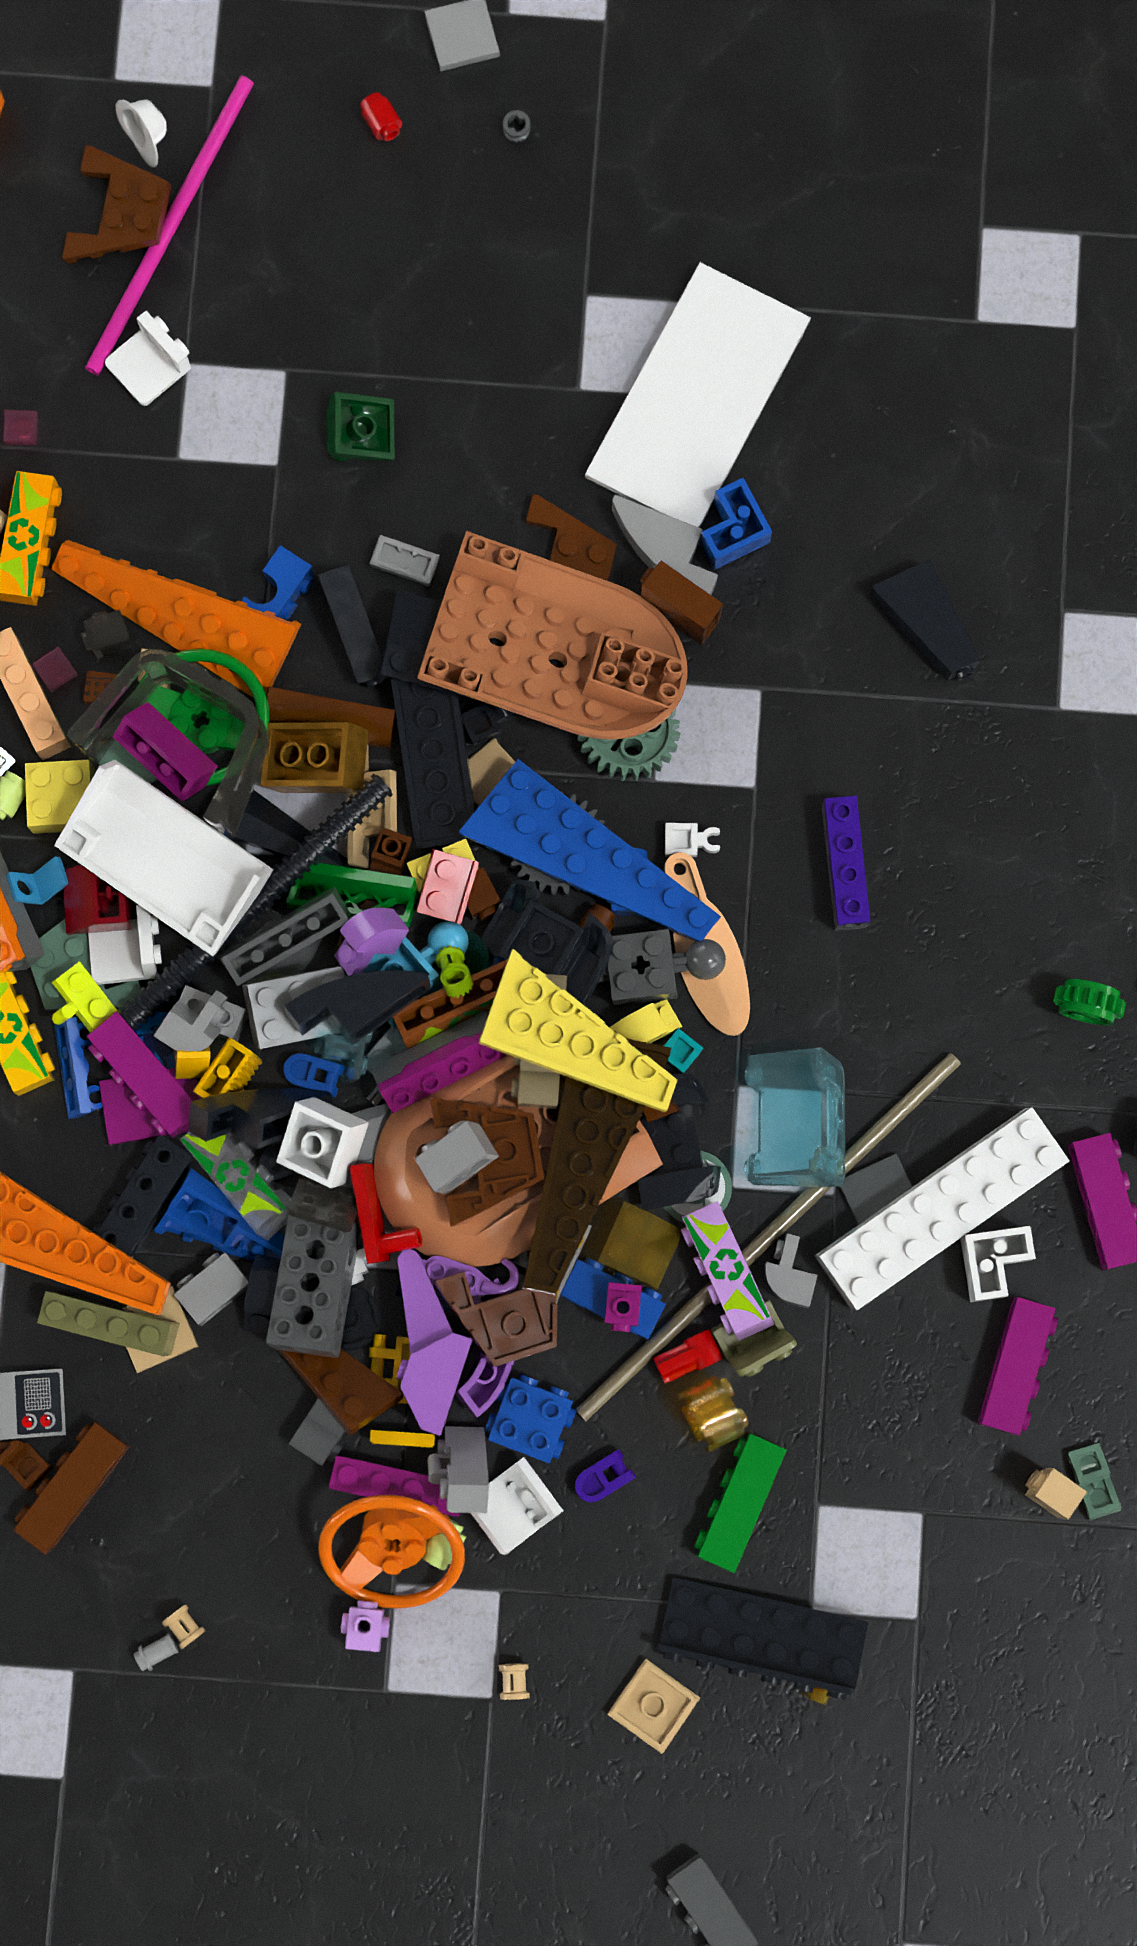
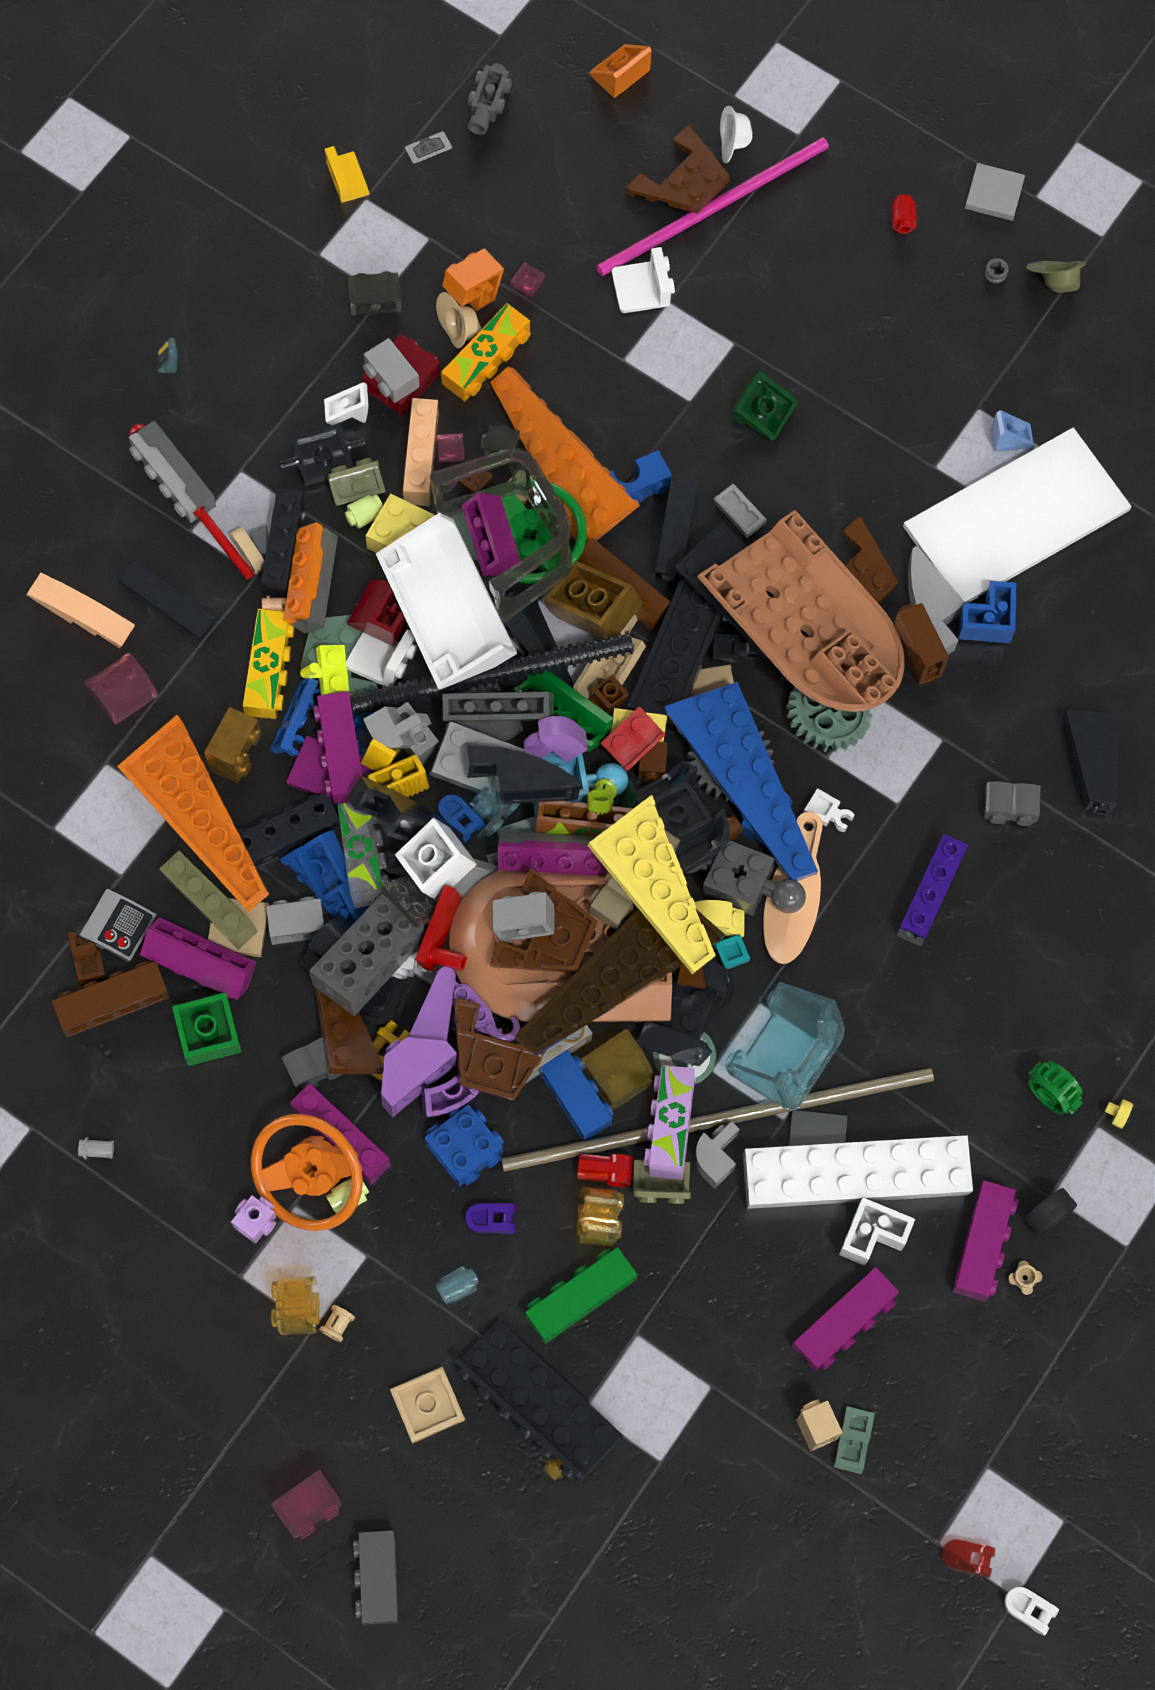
camera: 30 degrees right, 10 degrees down
dark azure bracket [6,856,68,905] -> none
tan bush [162,1604,206,1649] -> none
yellow tile [370,1430,435,1448] -> none
light grey piece [428,1427,489,1513] -> none
white bracket [471,1457,563,1555] -> none
magenta brick [604,1283,642,1332] -> none
none -> magenta brick [140,917,256,1000]
none -> green brick [172,992,242,1066]
none -> pearl gold brick [204,707,261,784]
none -> clear yellow brick [271,1276,320,1335]
none -> clear pink brick [271,1469,342,1539]
none -> clear light blue brick [435,1266,479,1305]
none -> dark grey brick [984,782,1040,826]
none -> medium blue slope [991,410,1034,452]
none -> olive piece [1026,261,1086,293]

